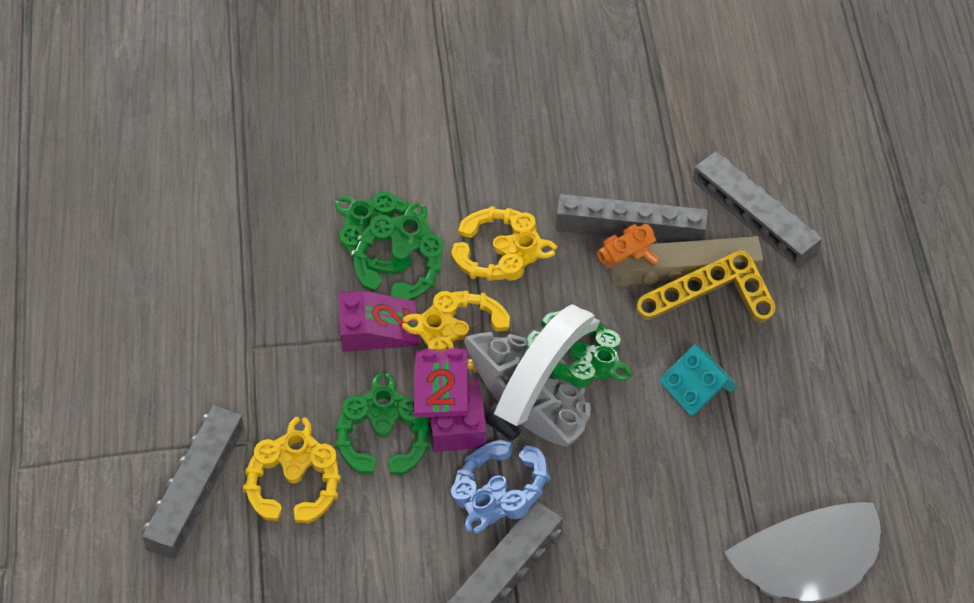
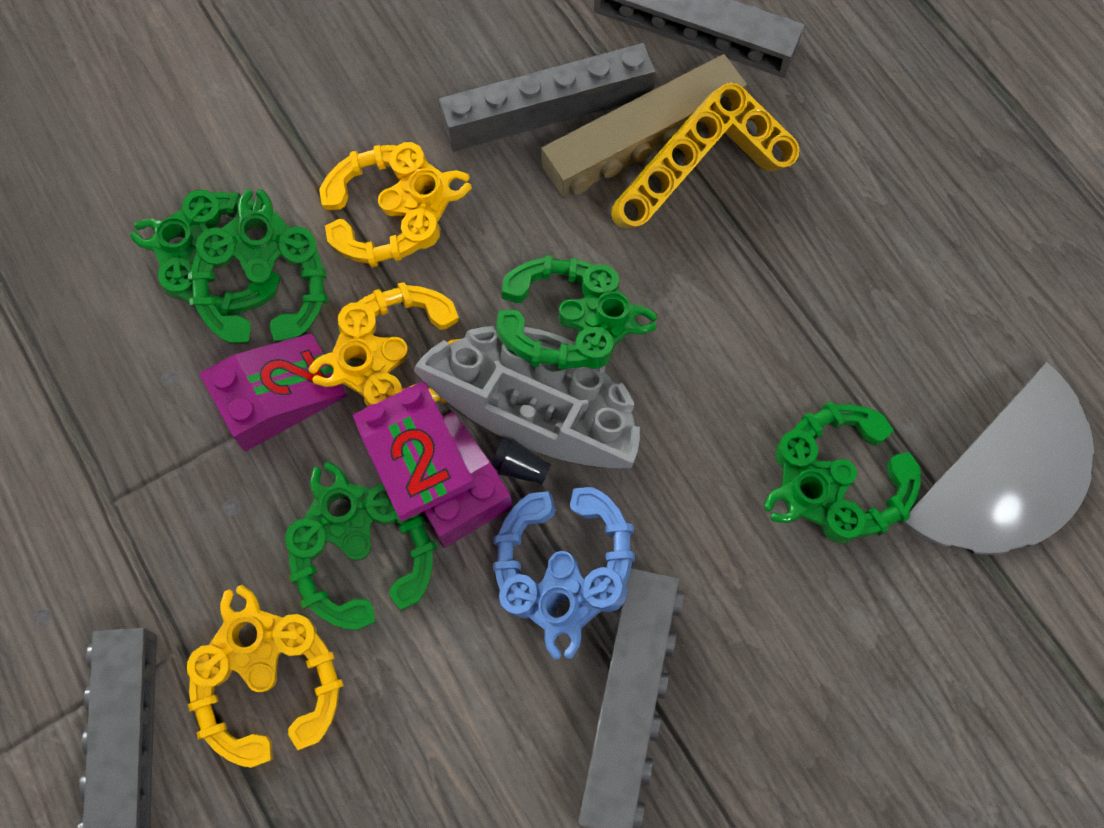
camera: 25 degrees left, 15 degrees up
white arch [494,304,600,426] -> none
orange brick [597,223,660,269] -> none
teal bracket [659,344,738,416] -> none
none -> green piece [763,402,921,544]

